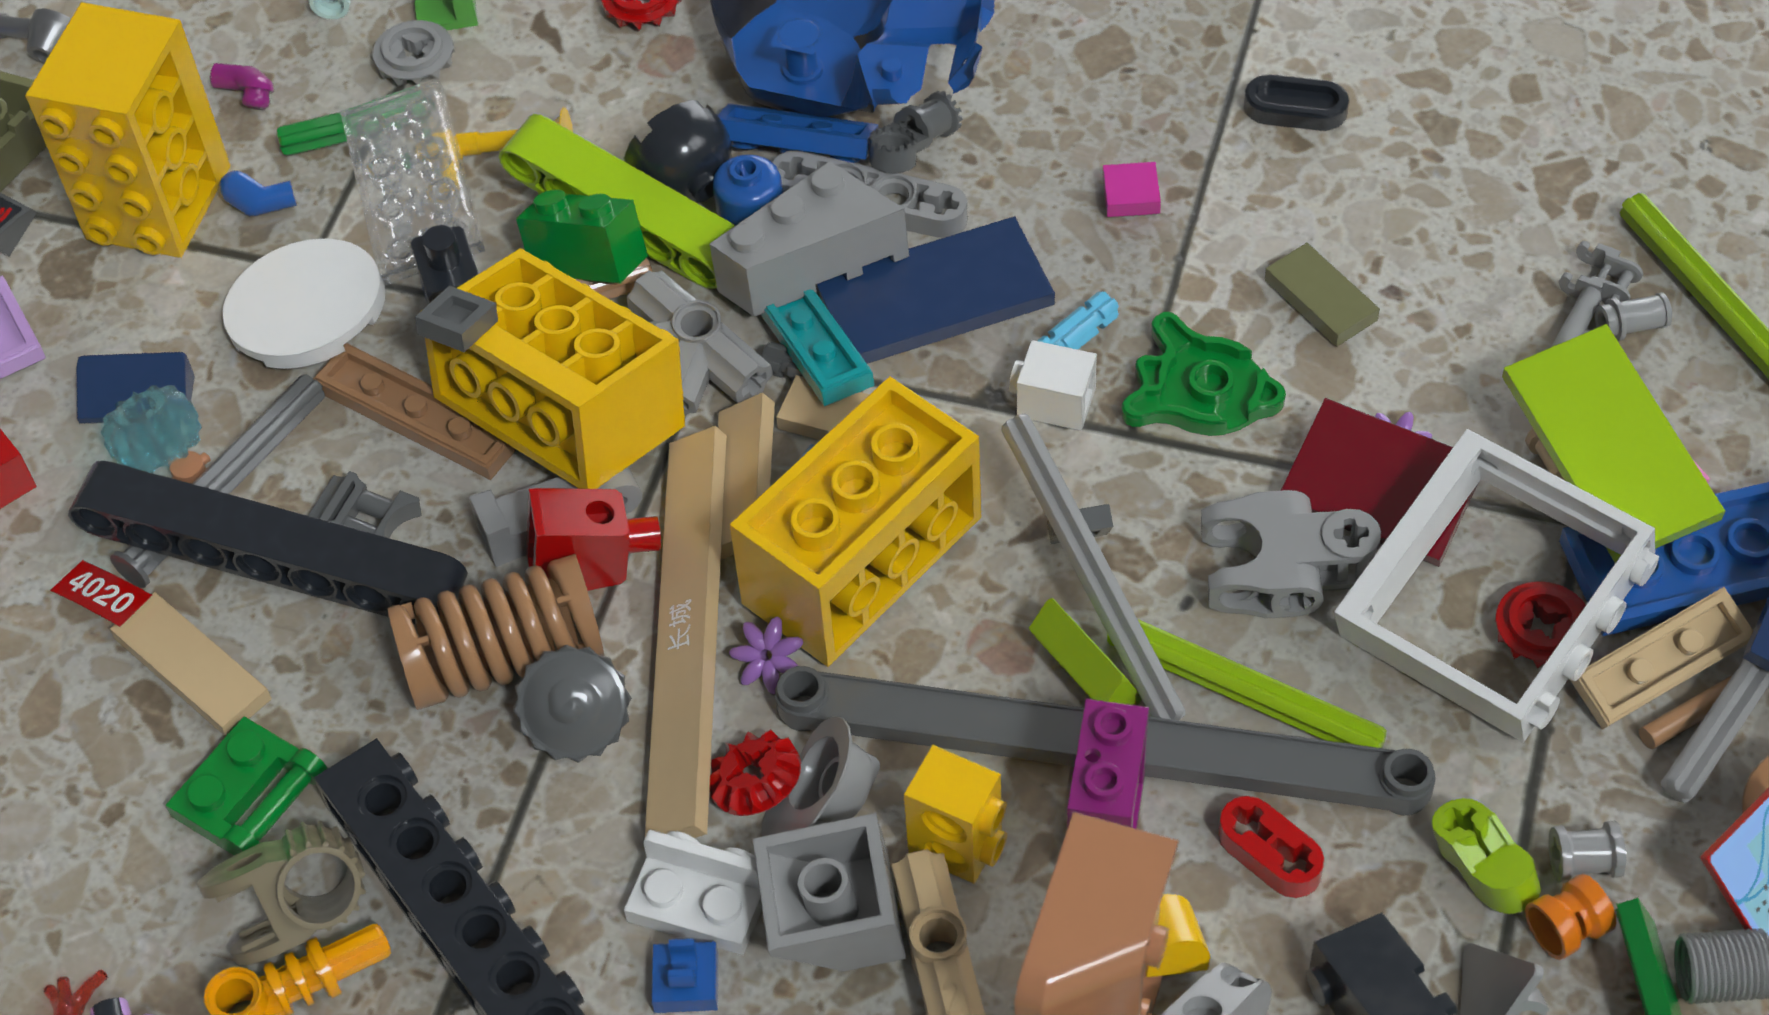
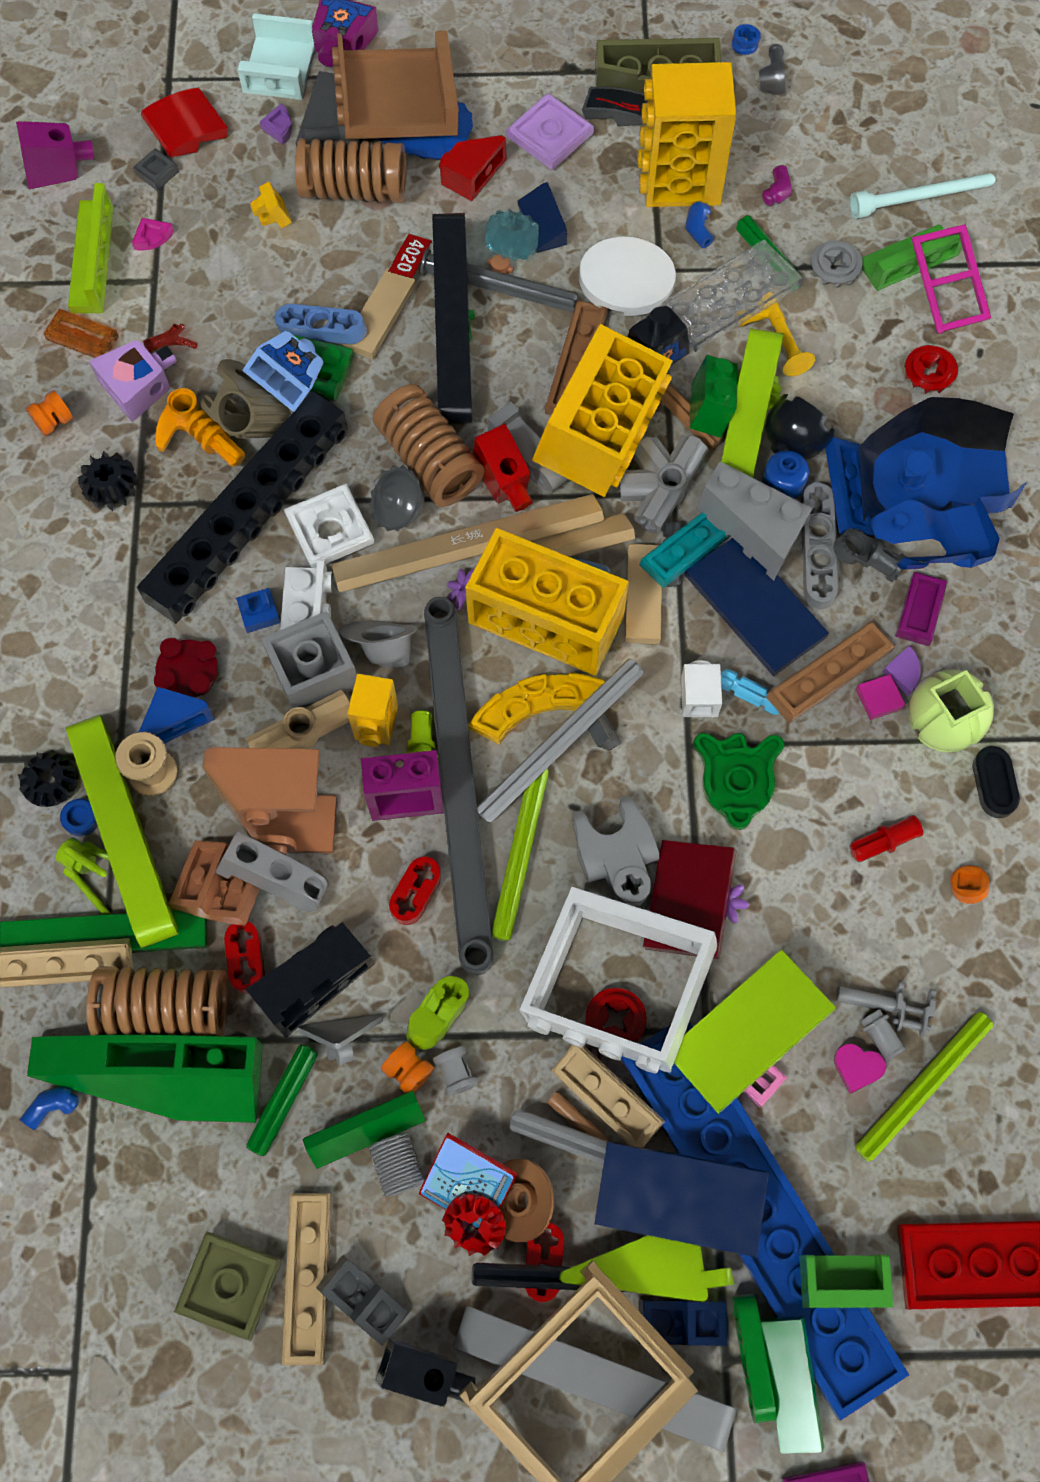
camera: 70 degrees right, 15 degrees up
dark grey piece [308,471,422,538] -> none
dark grey tile [415,286,498,352] -> none
red gear [709,729,801,816] -> none
lime slope [1028,598,1142,705] -> none
yellow brick [1145,894,1210,978] -> none
olive tile [1265,242,1380,347] -> none
none -> light blue torso [242,331,324,412]
none -> medium blue beam [274,304,367,344]
none -> white piece [284,484,375,568]
none -> lime pin [403,710,439,763]
none -> yellow tile [468,673,605,745]
none -> medium nougat tile [766,621,895,724]
none -> dark pink tile [833,1044,886,1094]
none -> red axle [849,815,923,862]
none -> medium lavender tile [883,646,921,696]
none -> magenta tile [895,572,947,646]
none -> yellowish green piece [909,669,994,753]
none -> orange tile [950,865,990,904]

